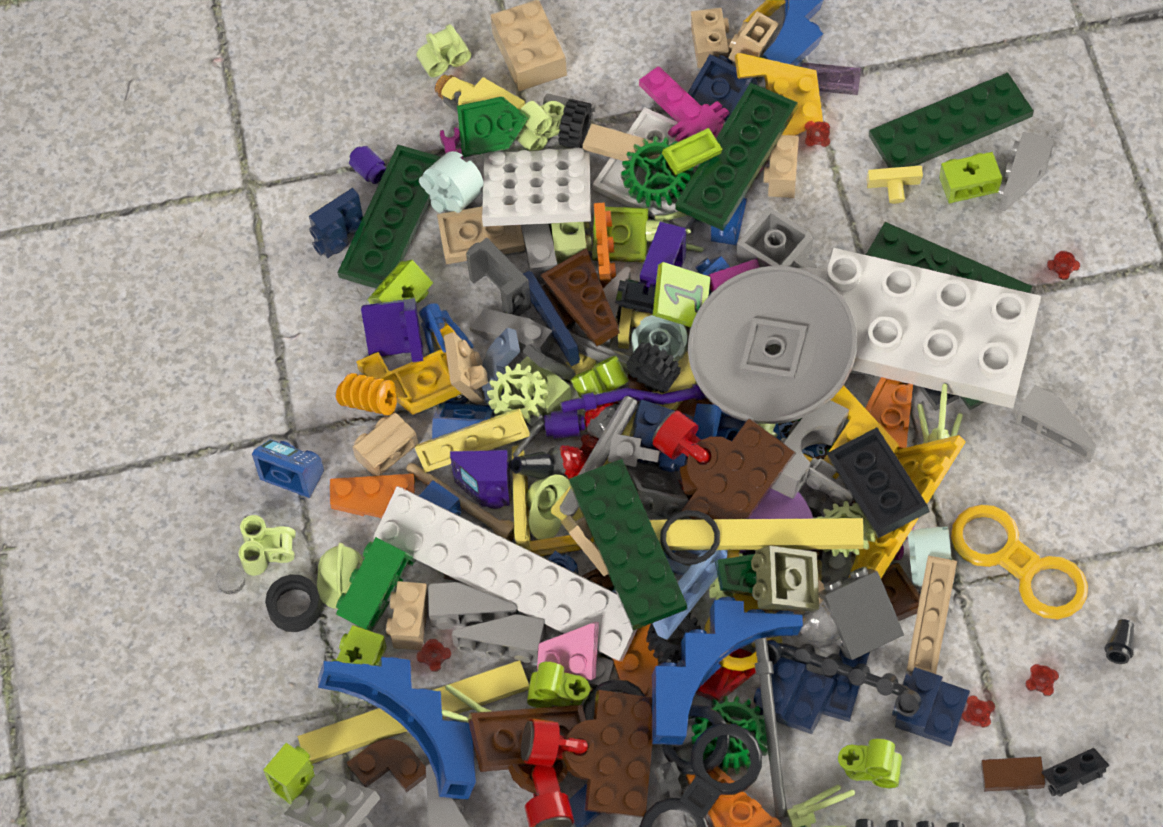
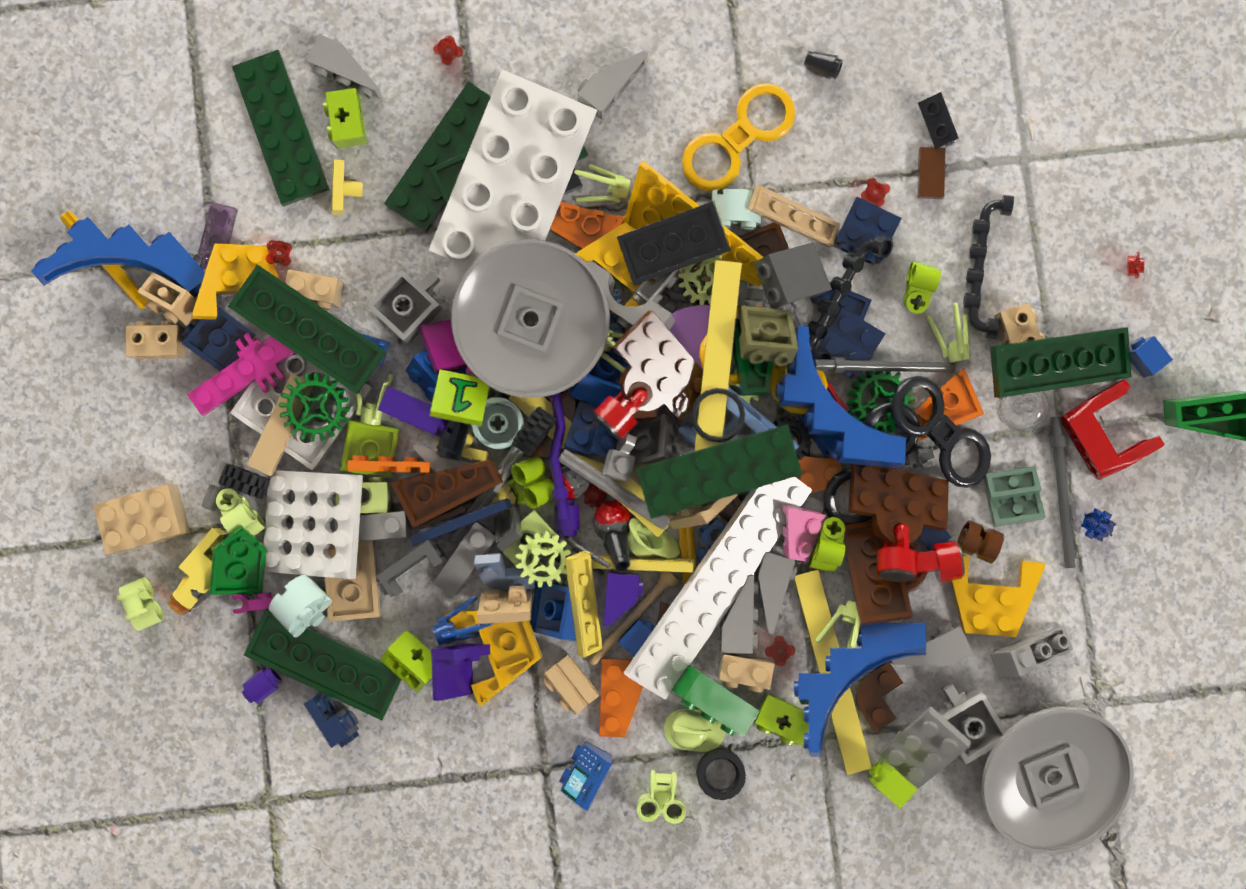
camera: 90 degrees left, 25 degrees up
light orange piece [335,373,397,416] -> none
lime tile [662,128,723,175] -> none
clear red plate [1025,664,1059,696] -> none

